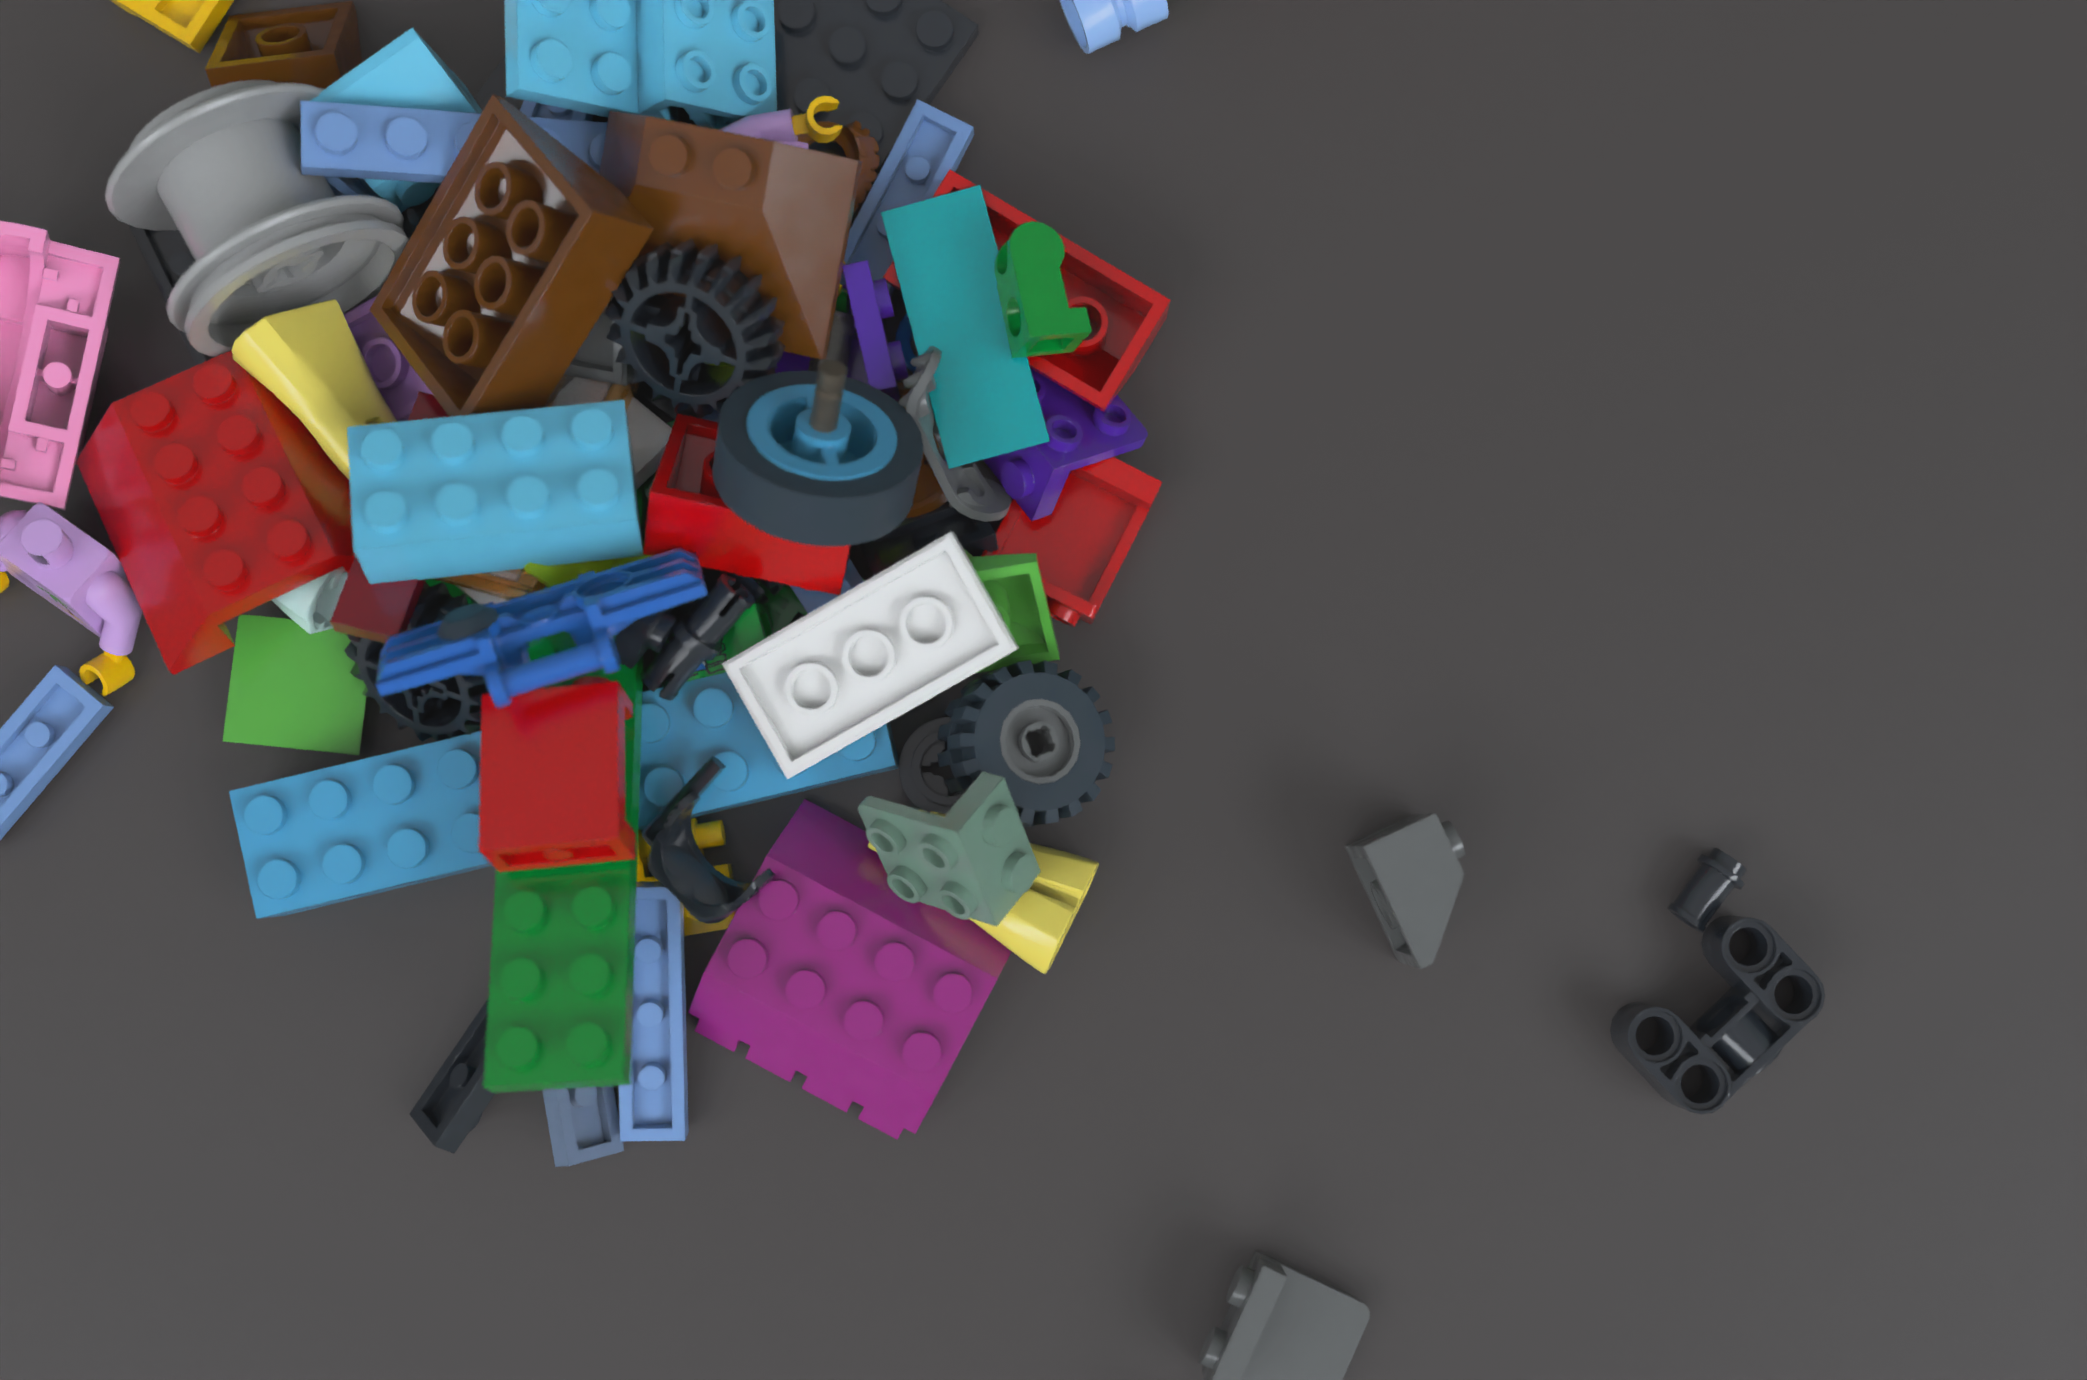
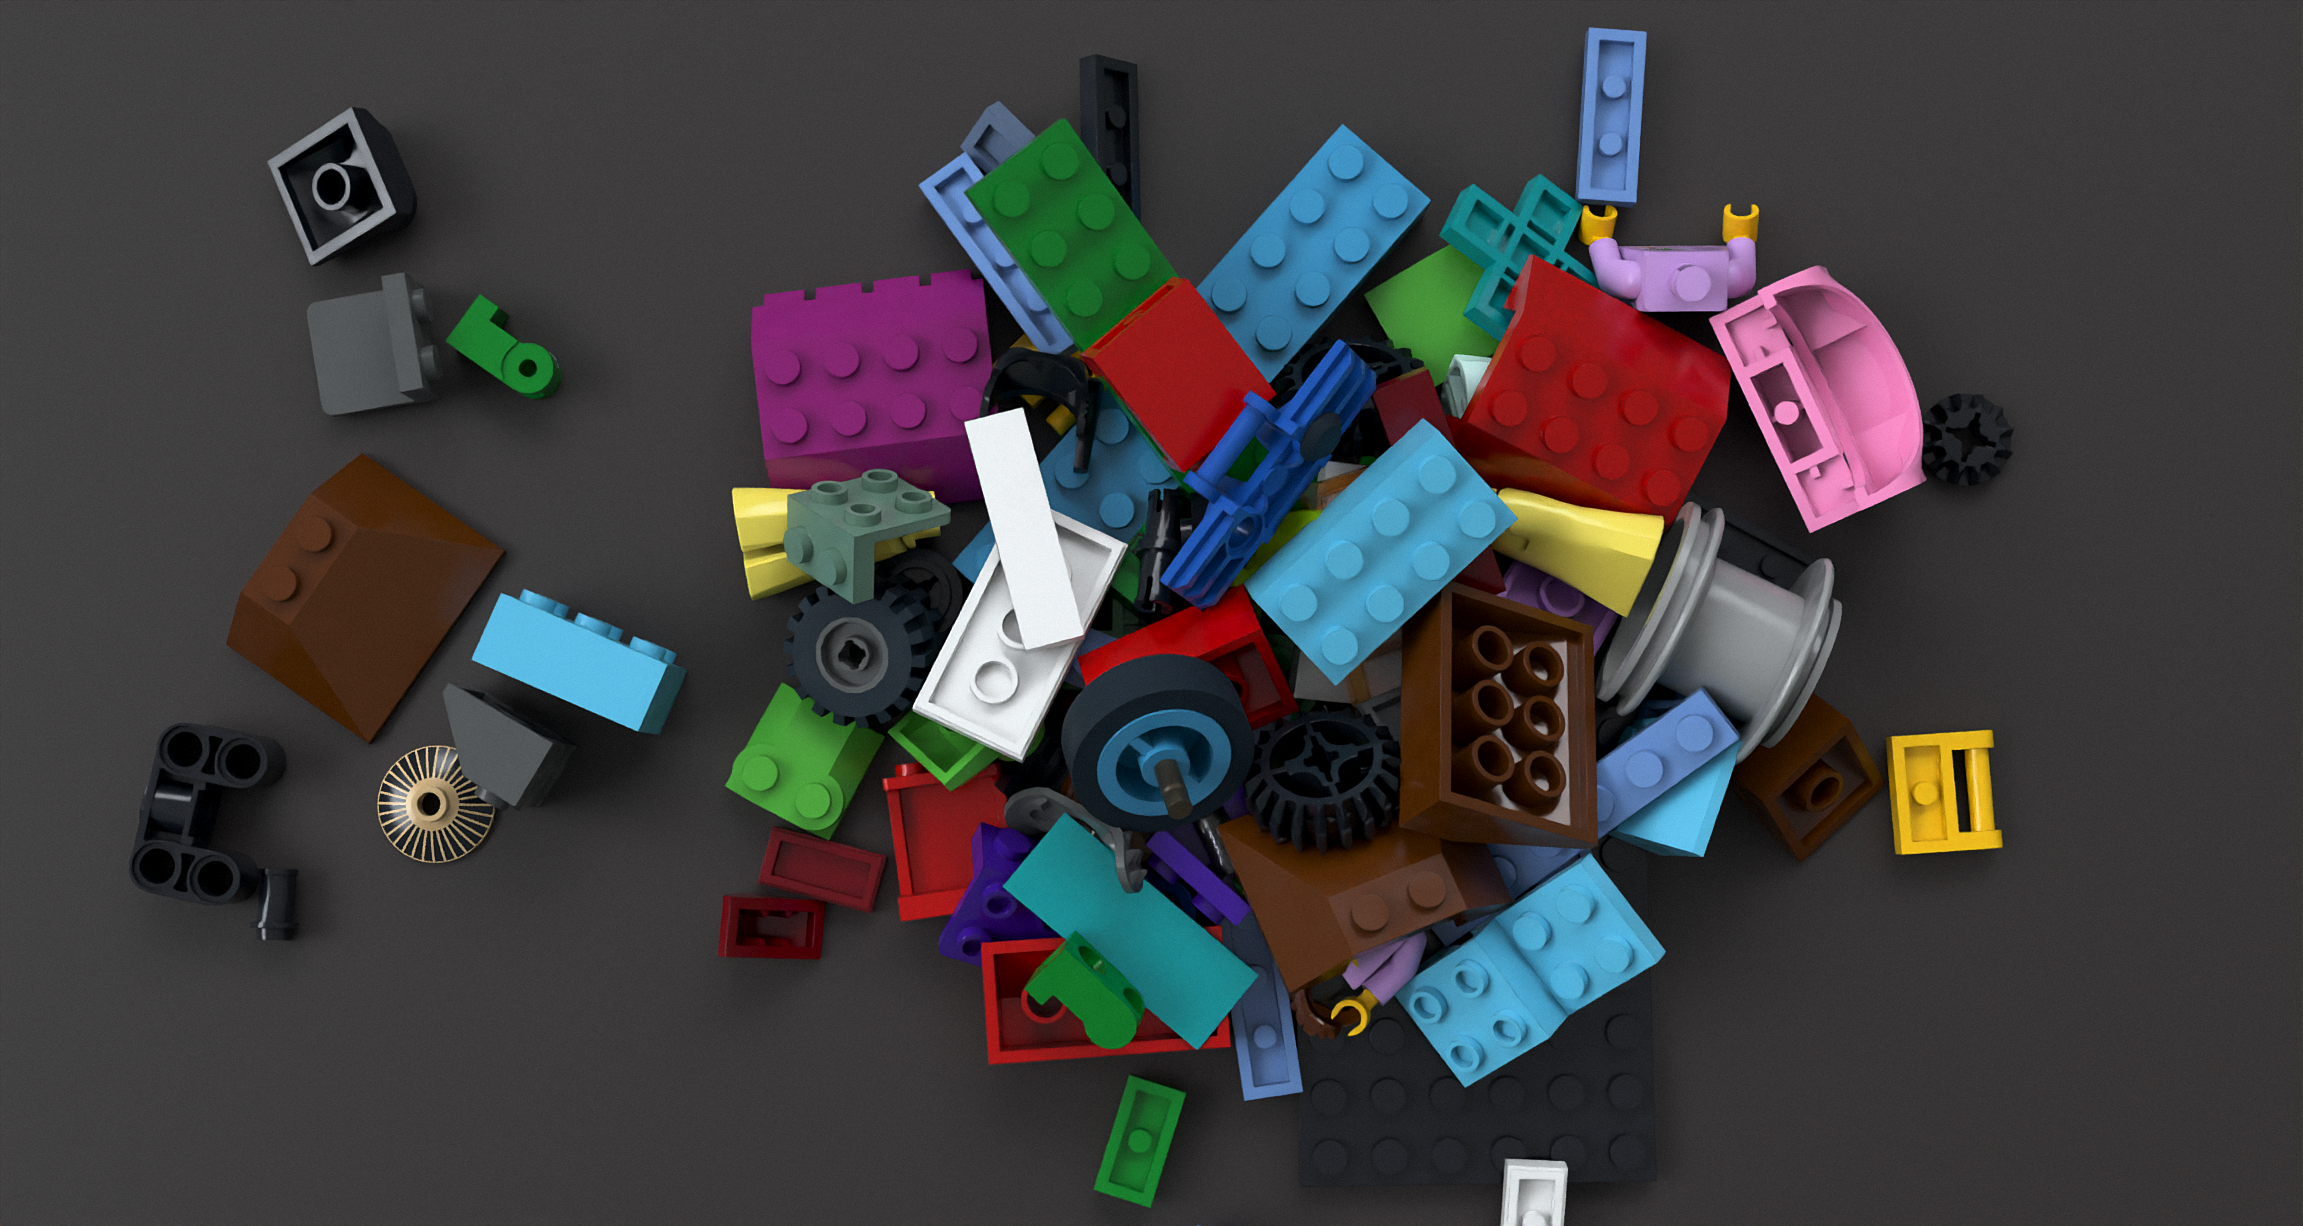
camera: 145 degrees right, 0 degrees up
none -> reddish brown slope [226,453,507,744]
none -> dish [377,746,496,863]
none -> green leg [445,294,562,400]
none -> medium azure brick [471,589,688,735]
none -> dark red slope [718,893,826,960]
none -> bright green slope [725,683,886,841]
none -> dark red tile [757,826,888,913]
none -> white tile [964,407,1085,655]
none -> green plate [1094,1073,1186,1208]
none -> teal plate [1439,174,1601,342]

